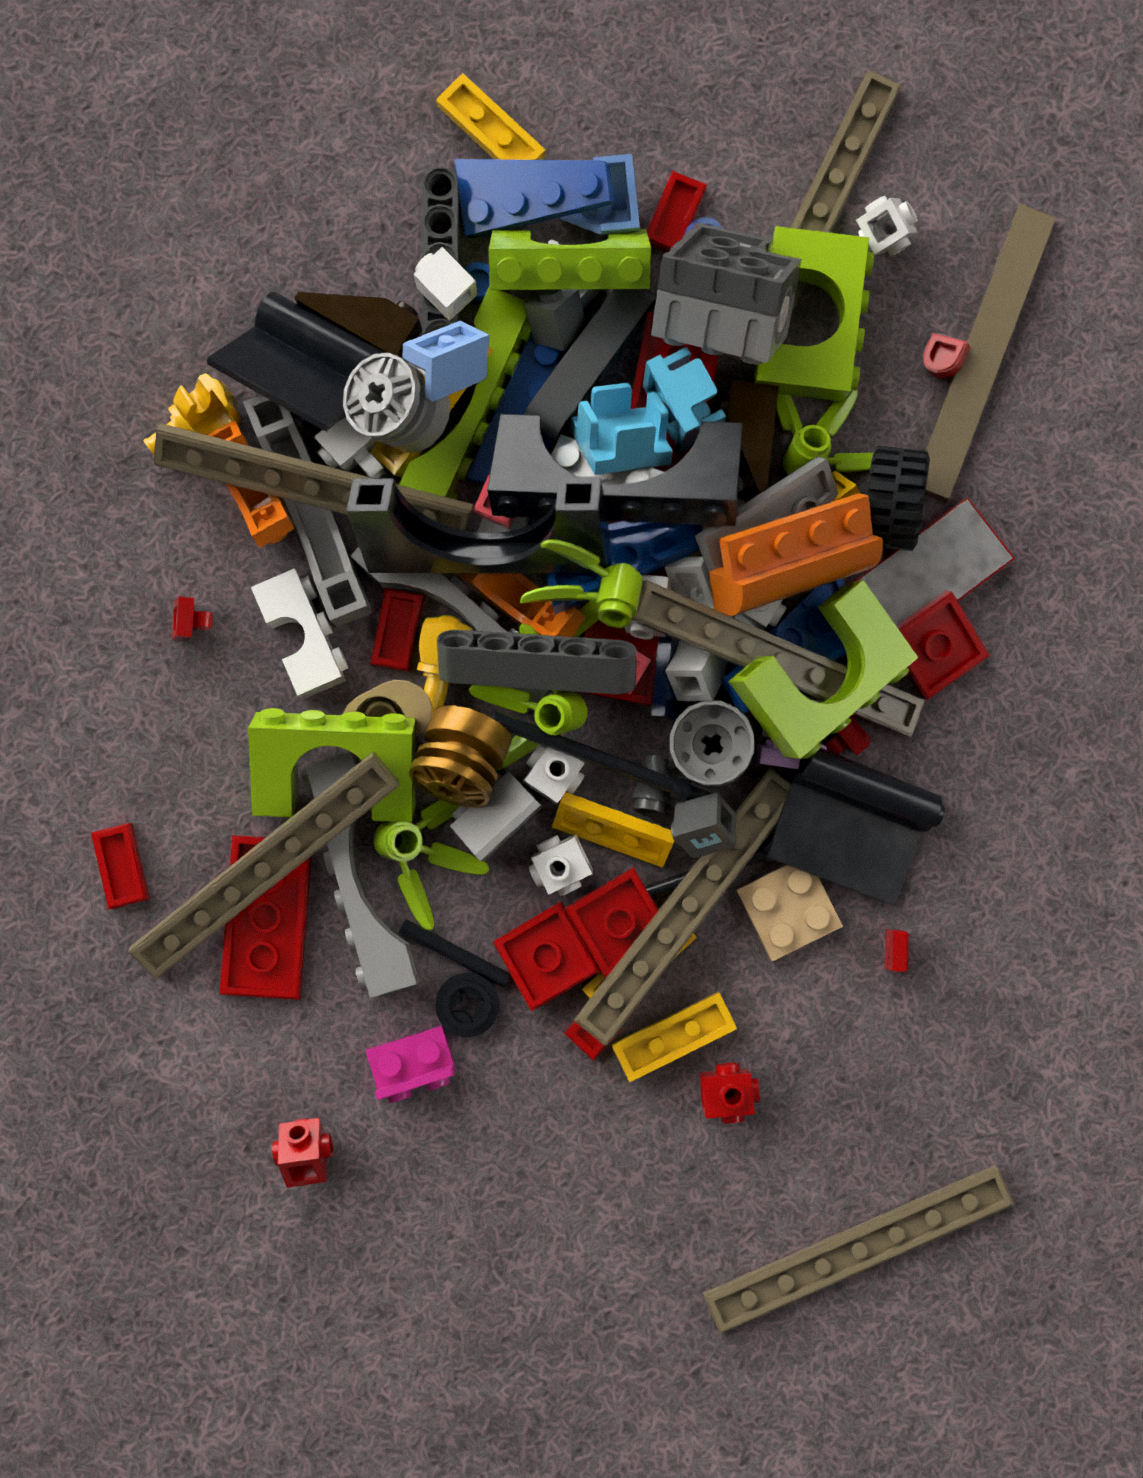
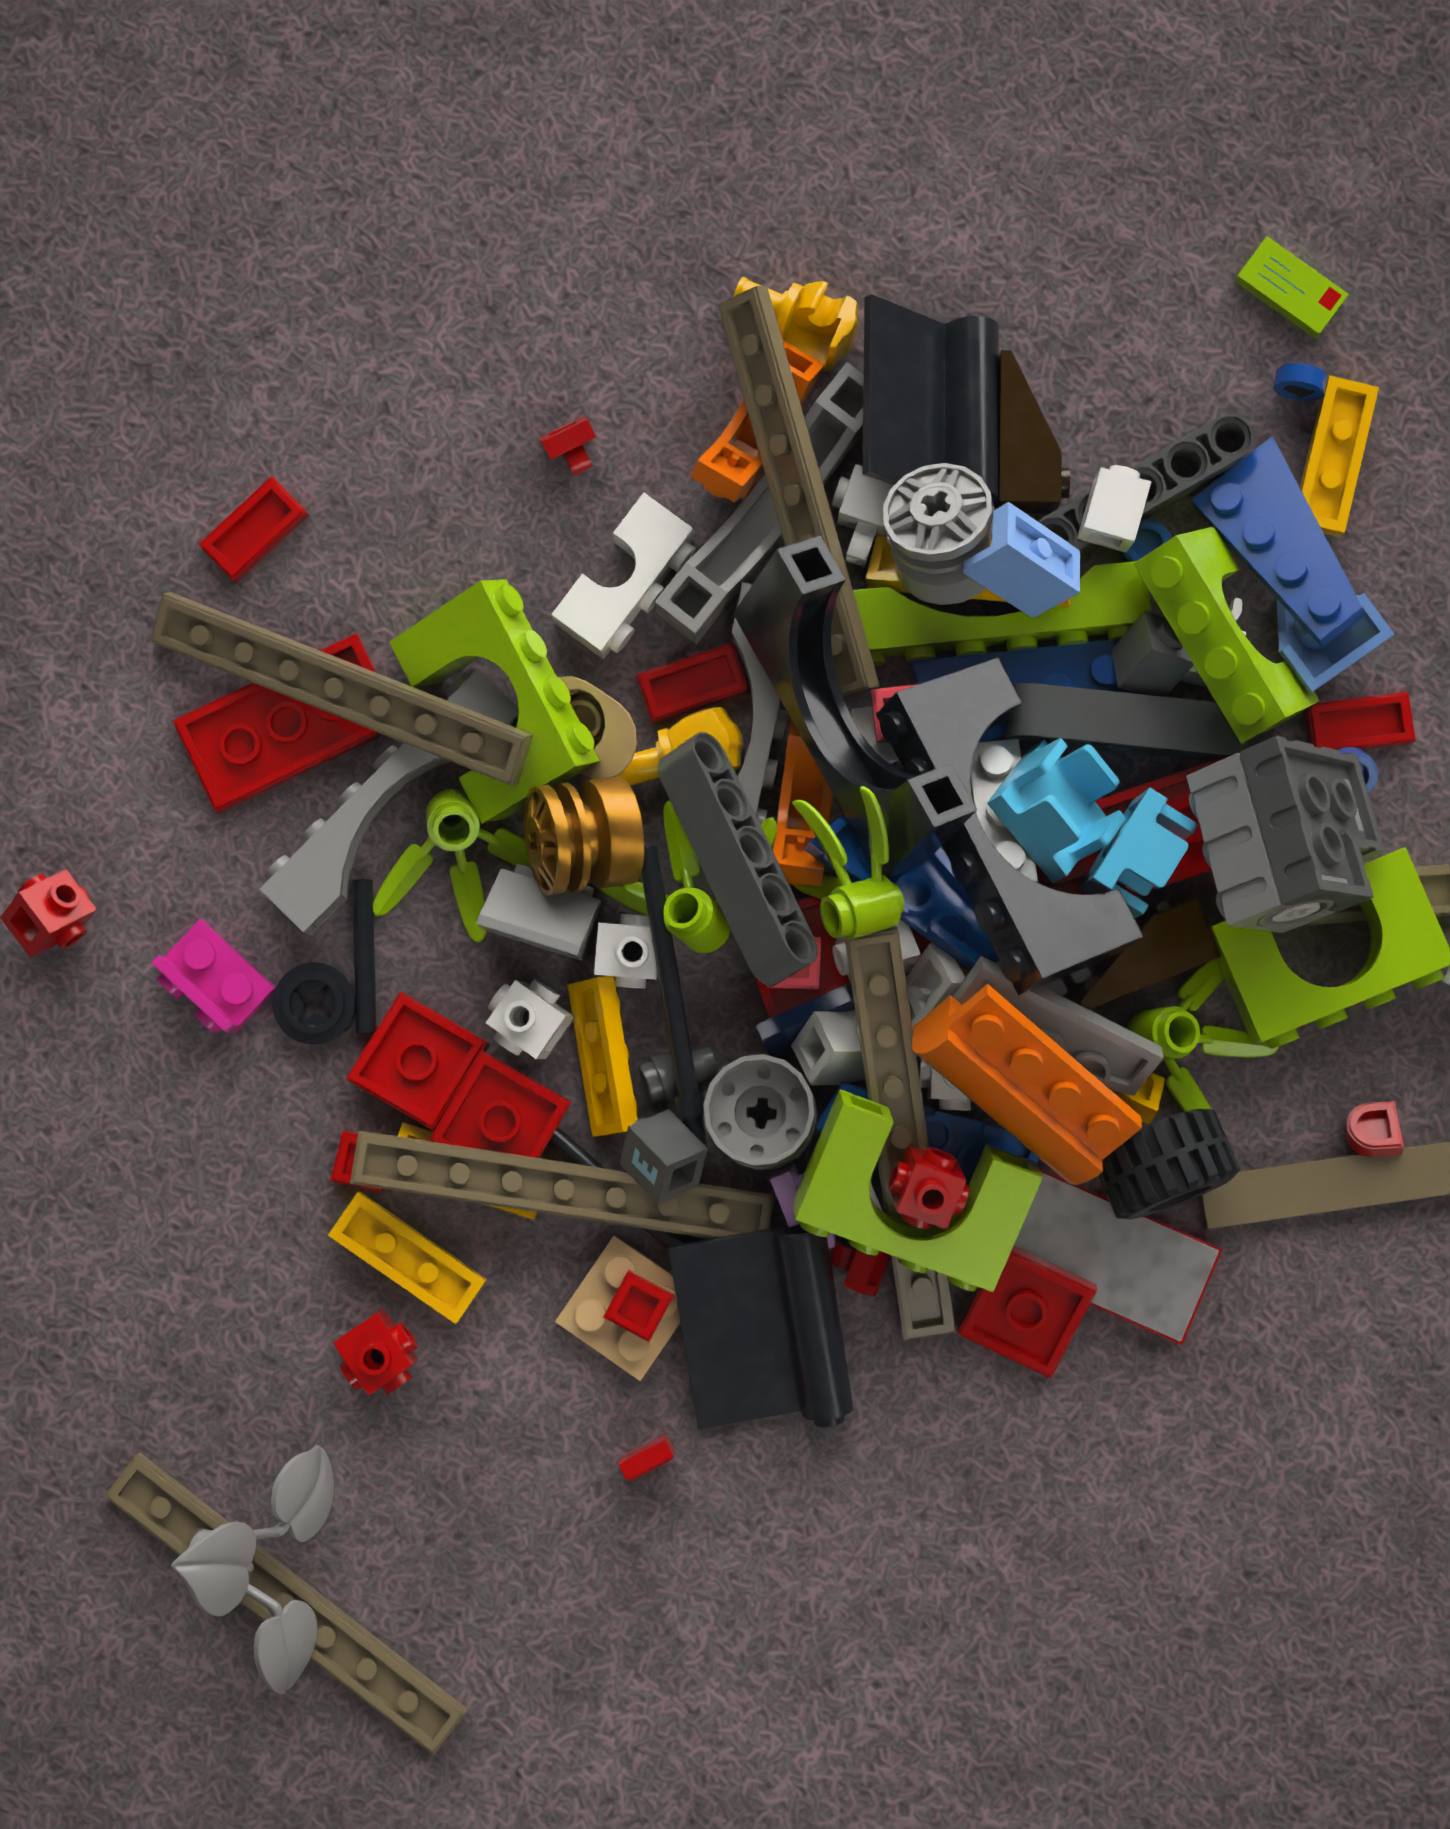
camera: 65 degrees right, 0 degrees up
none -> light grey plant [171,1445,334,1694]
none -> red tile [603,1270,675,1342]
none -> red brick [888,1144,969,1229]
none -> lime tile [1234,236,1349,339]
none -> blue tile [1273,363,1328,401]

